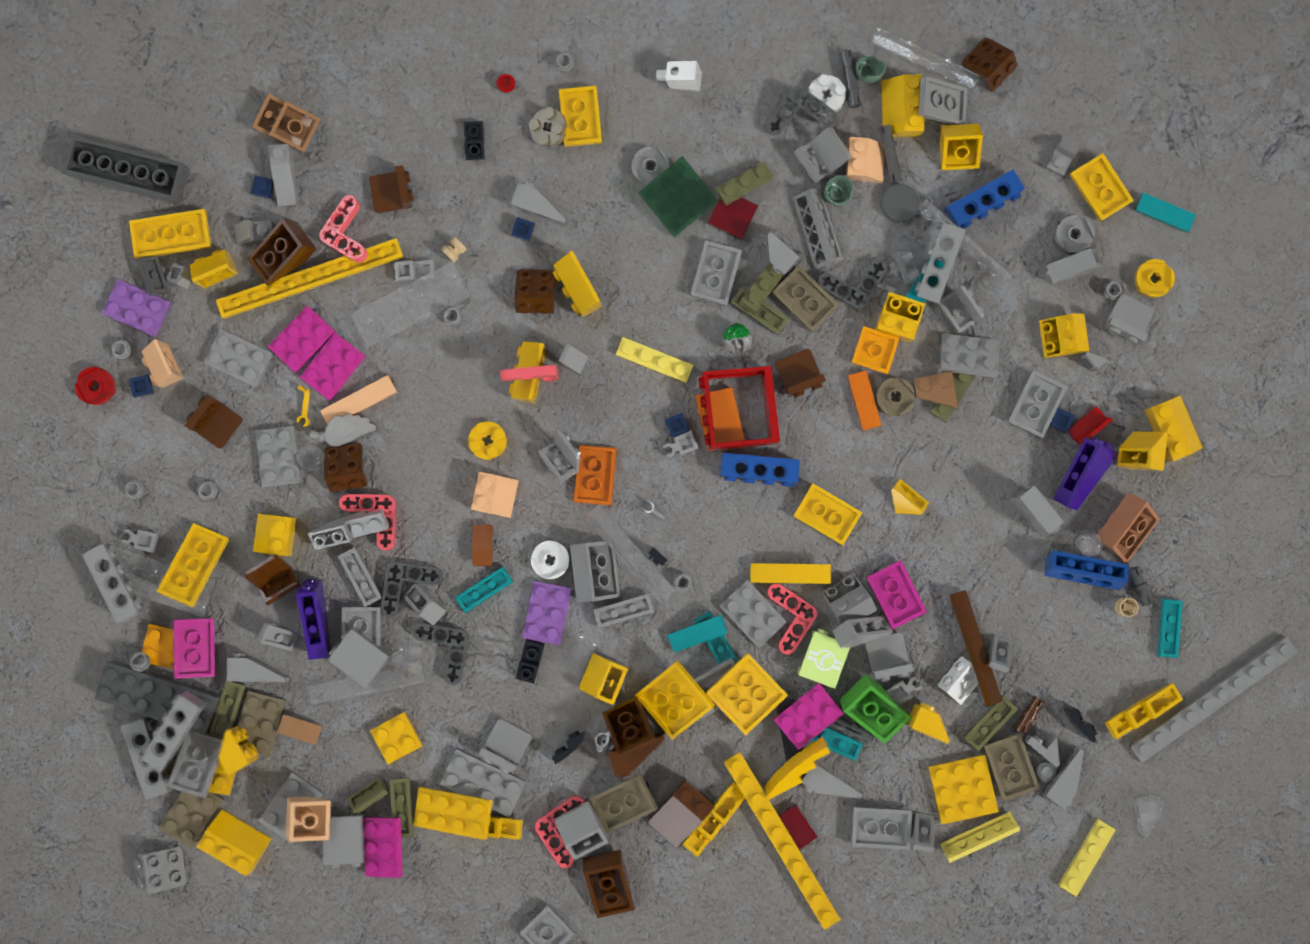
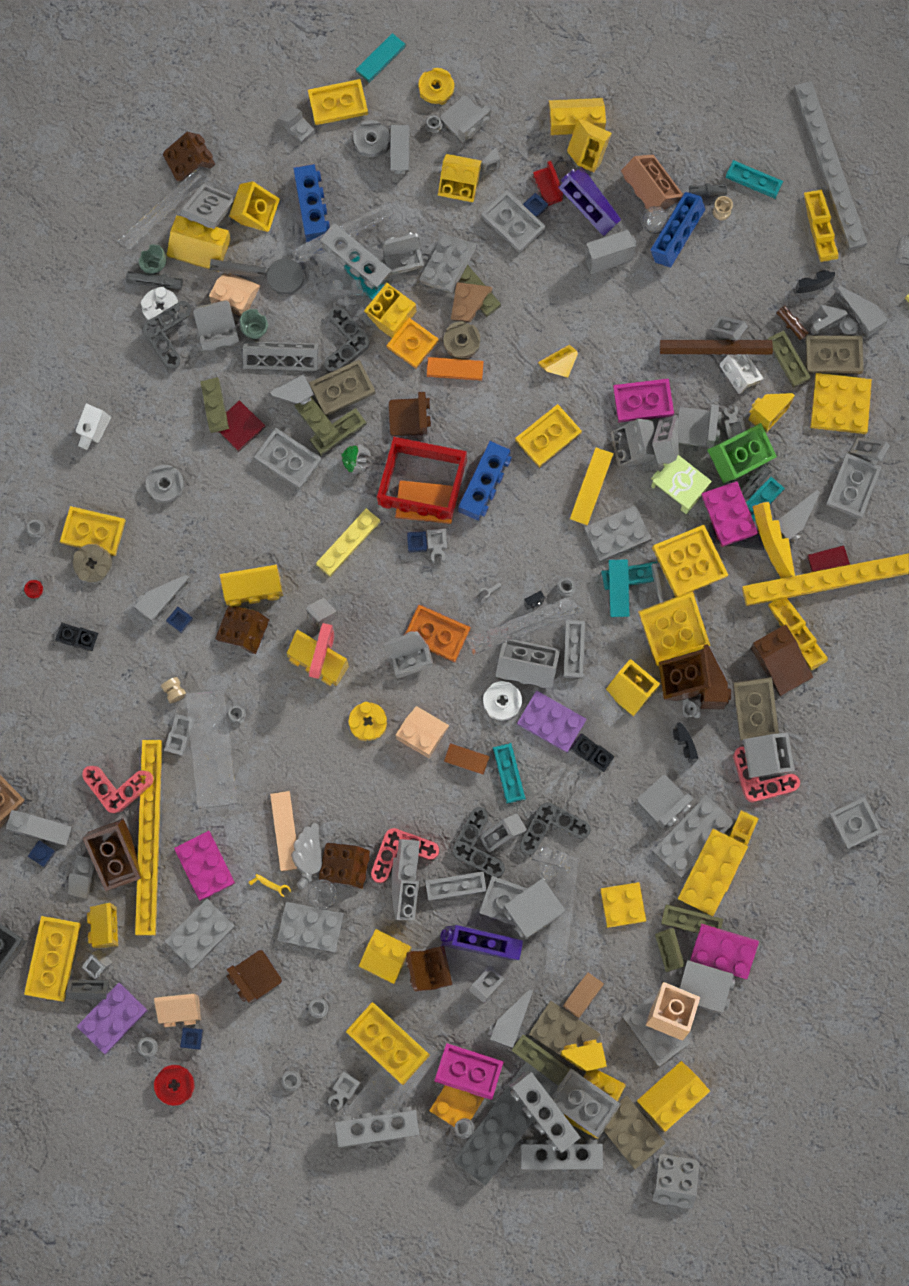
camera: 70 degrees left, 10 degrees down
dark pink plate [300,333,366,401] -> none
reddish brown bracket [369,165,414,213] -> none
reddish brown slope [583,850,635,918] -> none
clear green plate [638,156,718,237] -> none
coral beam [767,584,817,654] -> none
light yellow plate [940,812,1020,863] -> none

